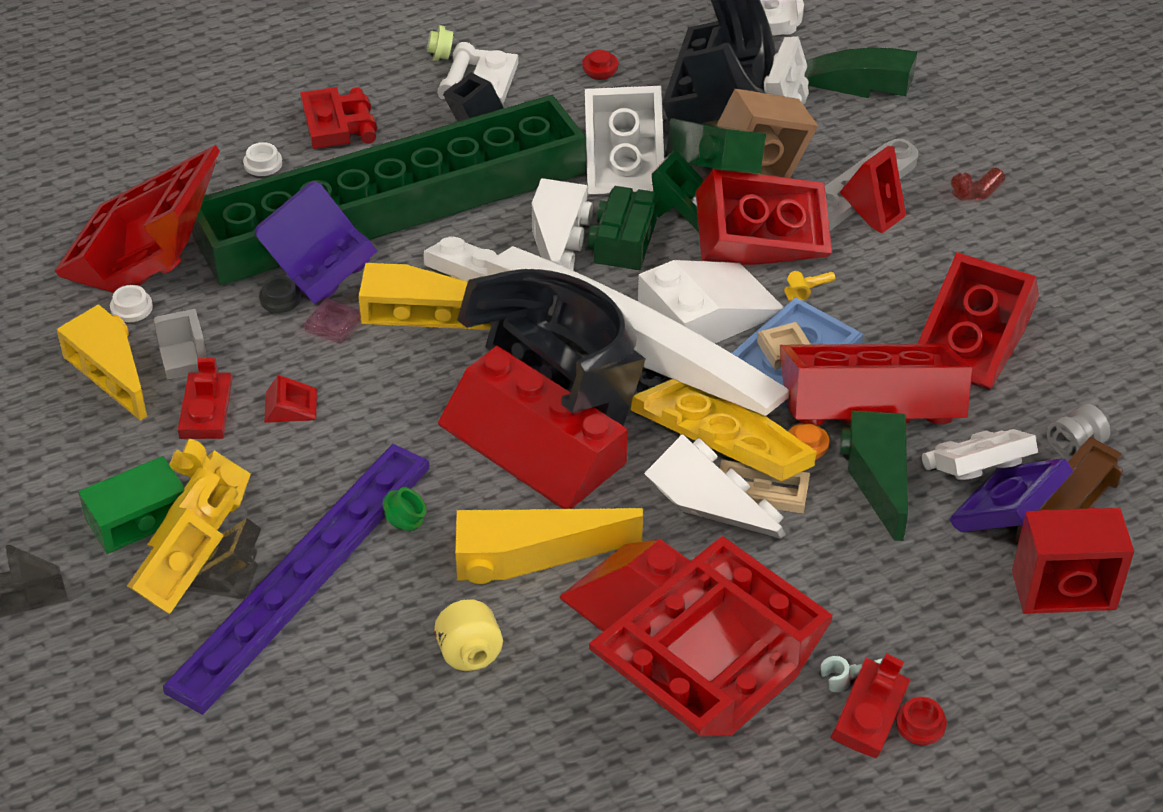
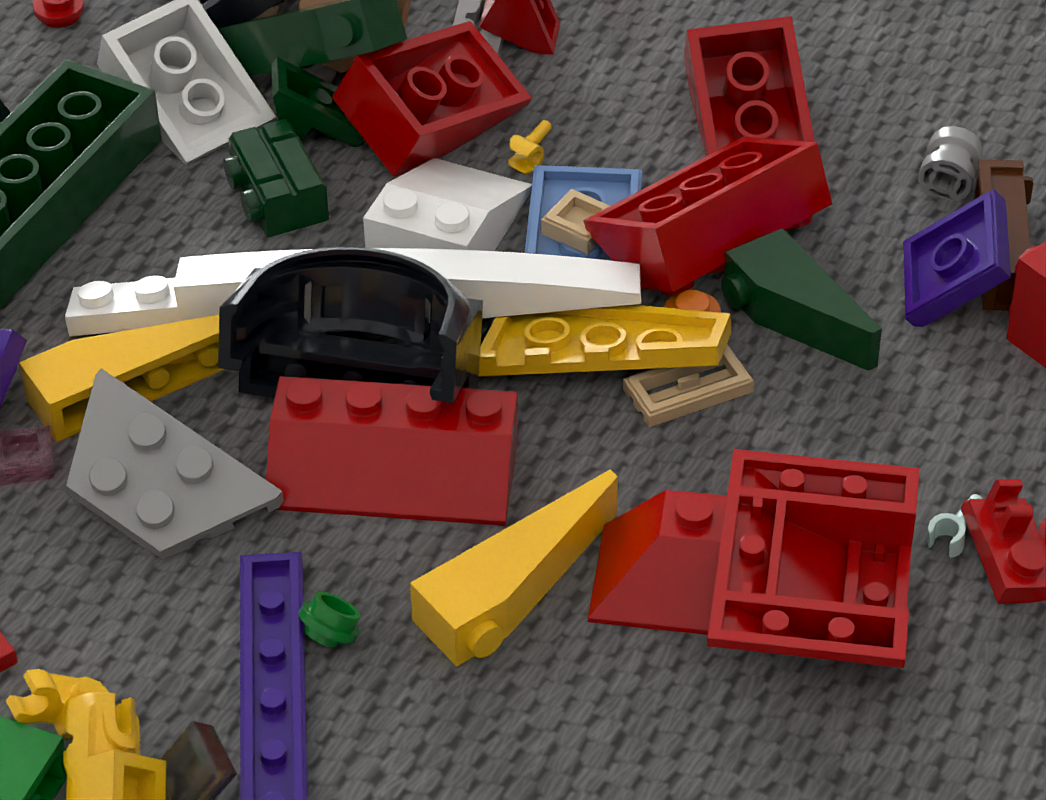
camera: 35 degrees left, 0 degrees up
red slope [264,375,317,423] -> none
light yellow head [434,599,503,672] -> none
white slope [532,178,593,271] -> none
white slope [644,434,786,539] -> none
white plate [922,429,1038,480] -> none
none -> light grey wing [66,368,284,559]

